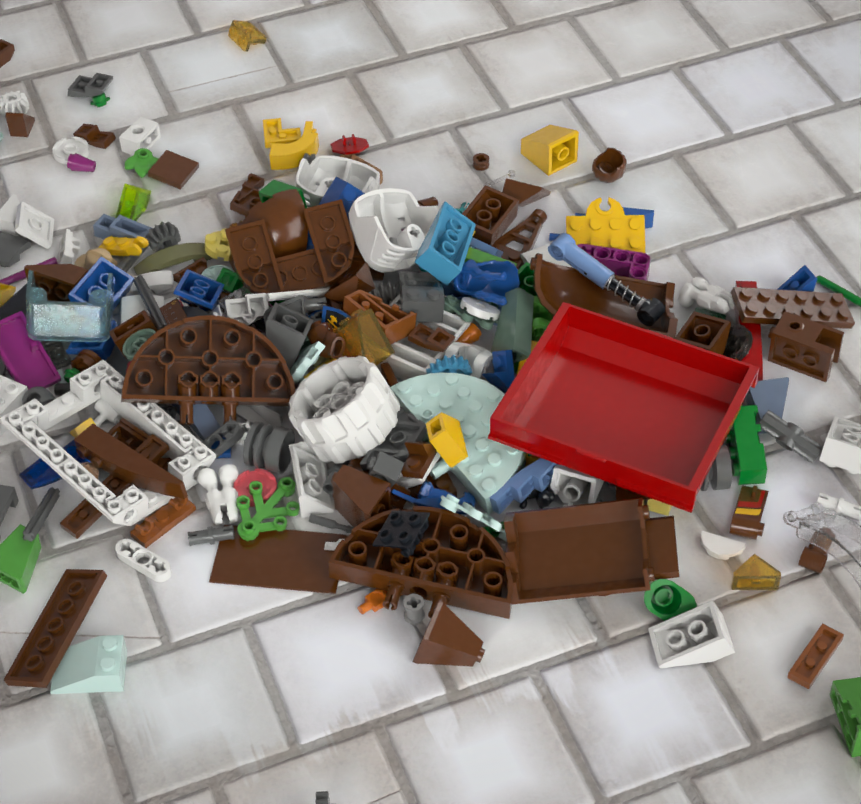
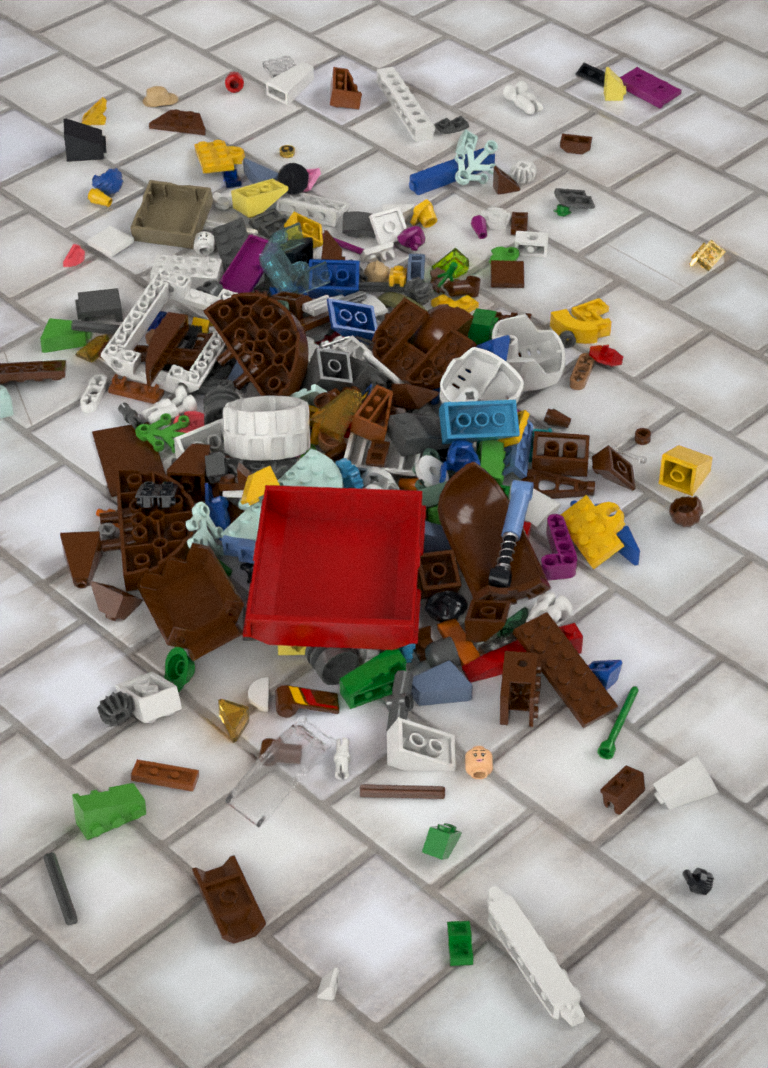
camera: 65 degrees right, 5 degrees down
none -> clear yellow slope [75,334,110,362]
none -> reddish brown slope [91,581,143,621]
none -> dark grey gear [97,691,135,726]
none -> white tile [302,295,334,316]
none -> magenta piece [397,226,426,251]
none -> yellow piece [410,199,438,228]
none -> plant [430,262,460,294]
none -> yellow plate [431,294,479,313]
none -> reddish brown piece [447,276,481,297]

